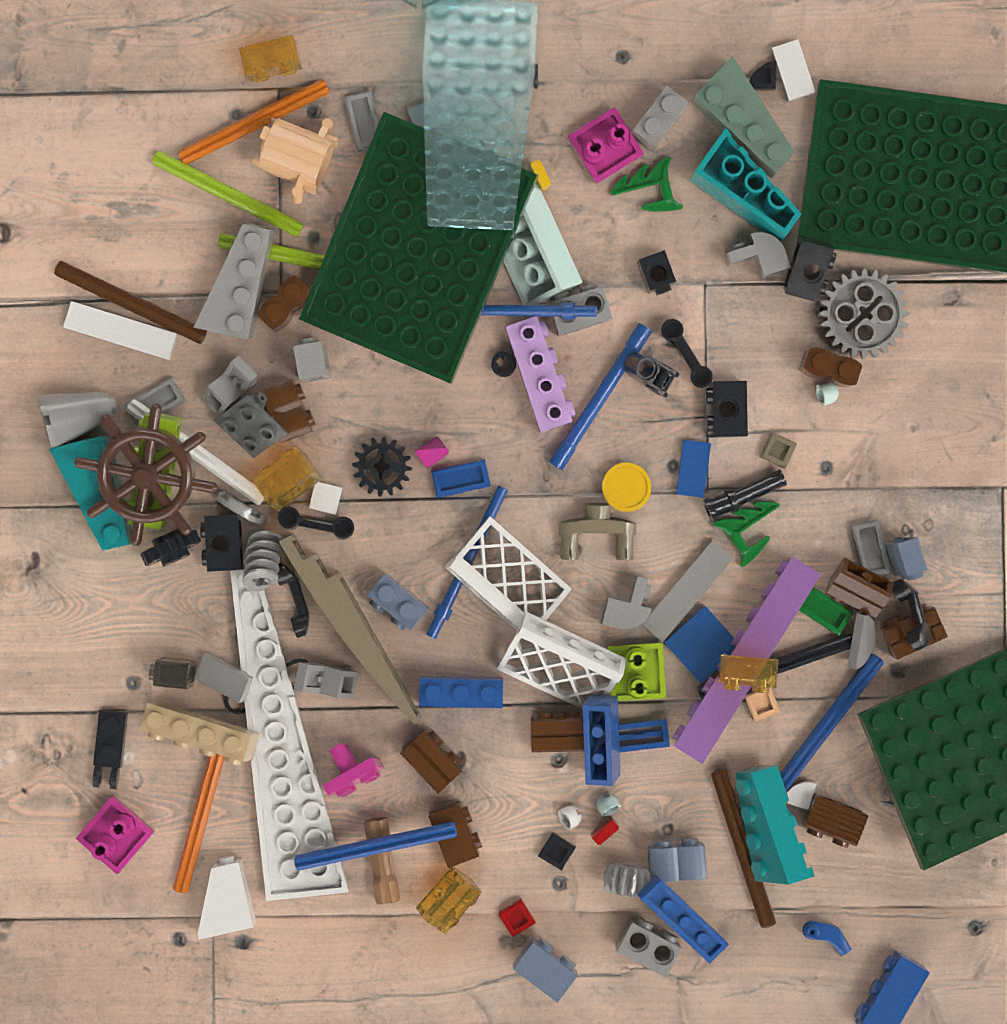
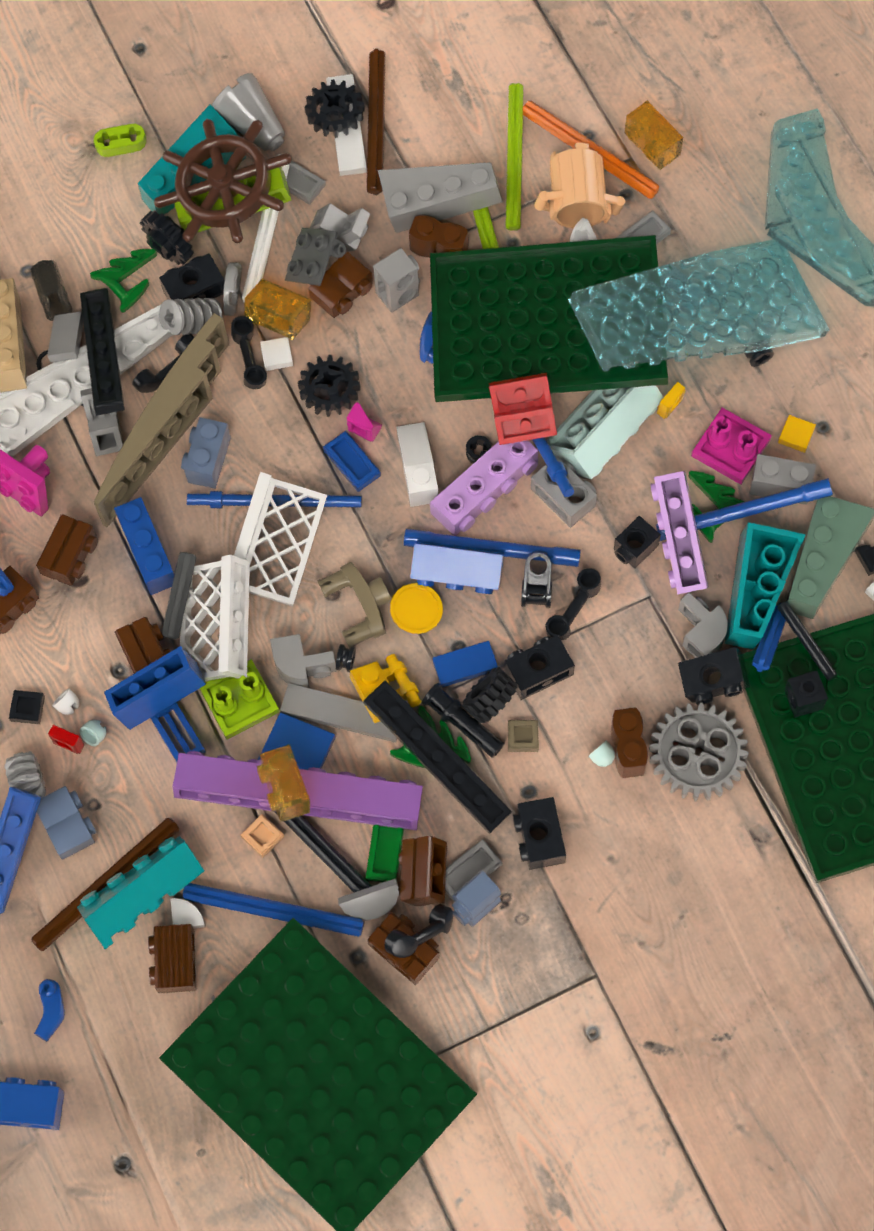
camera: 65 degrees right, 20 degrees down
none -> black tile [80,288,125,416]
none -> green piece [90,249,157,313]
none -> lime beam [93,124,147,157]
none -> dark grey axle [162,552,196,639]
none -> black gear [304,79,365,138]
none -> black bush [336,644,356,673]
none -> yellow plate [350,654,421,723]
none -> black tile [363,680,512,834]
none -> white slope [396,422,438,507]
none -> brick [410,541,504,594]
none -> blue arm [420,311,433,364]
none -> black tyre [462,667,518,724]
none -> slope [489,373,557,445]
none -> black brick [512,797,566,870]
none -> white tile [570,218,597,242]
none -> lavender brick [650,471,709,594]
none -> blue piece [656,478,833,541]
none -> blue axle [752,603,786,672]
none -> black bar [777,601,838,681]
none -> yellow tile [778,415,816,453]
none -> black brick [784,671,828,718]

